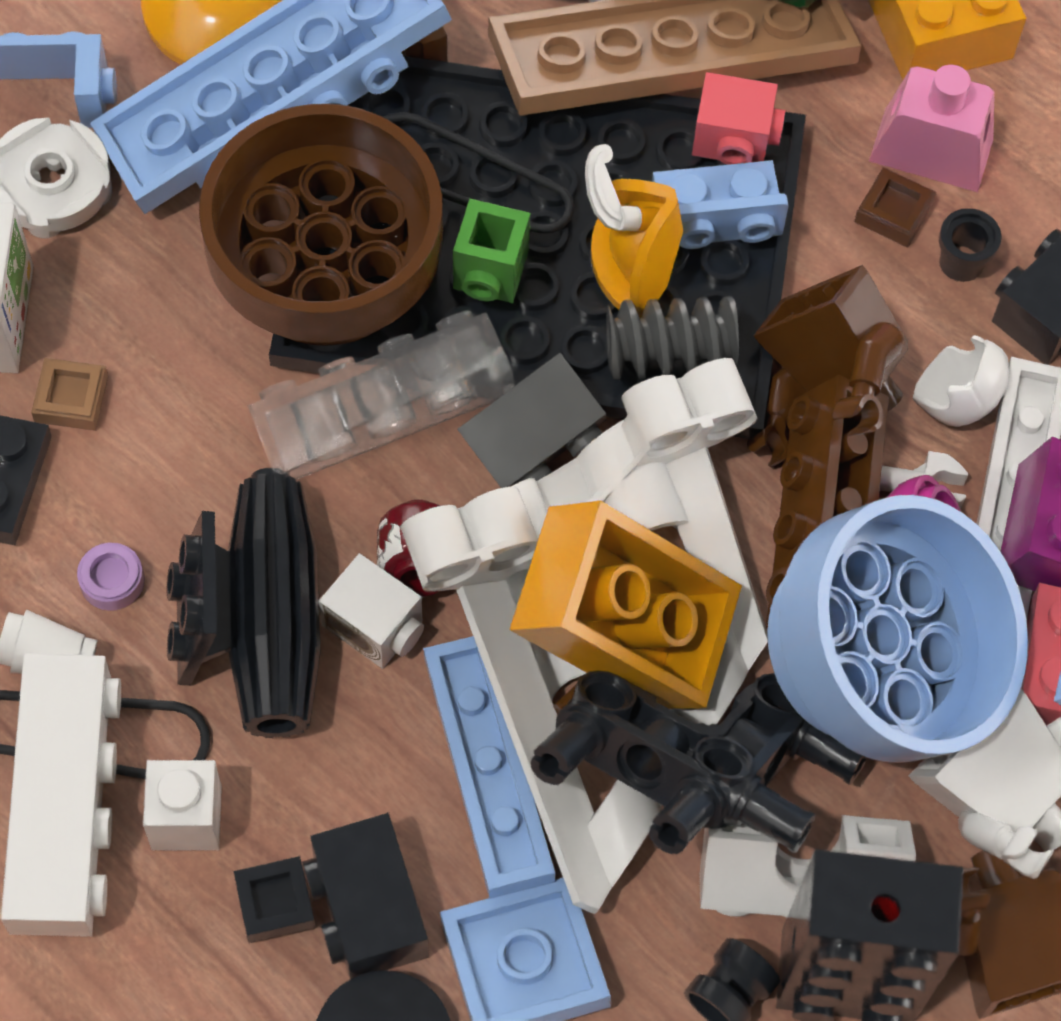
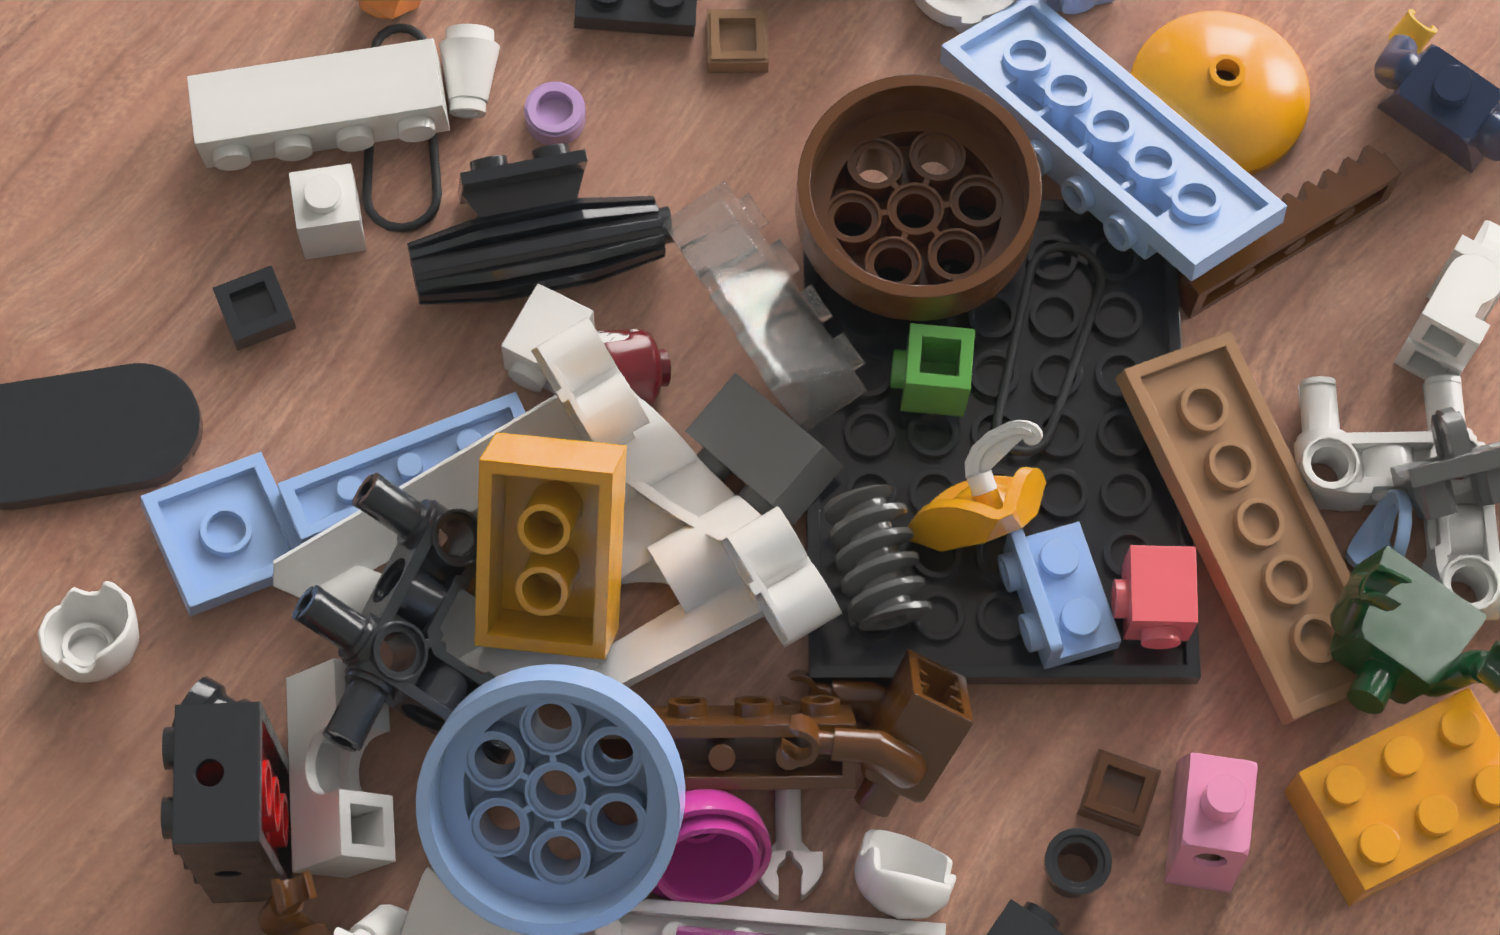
camera: 80 degrees right, 5 degrees up
black brick [302,812,429,979] -> none

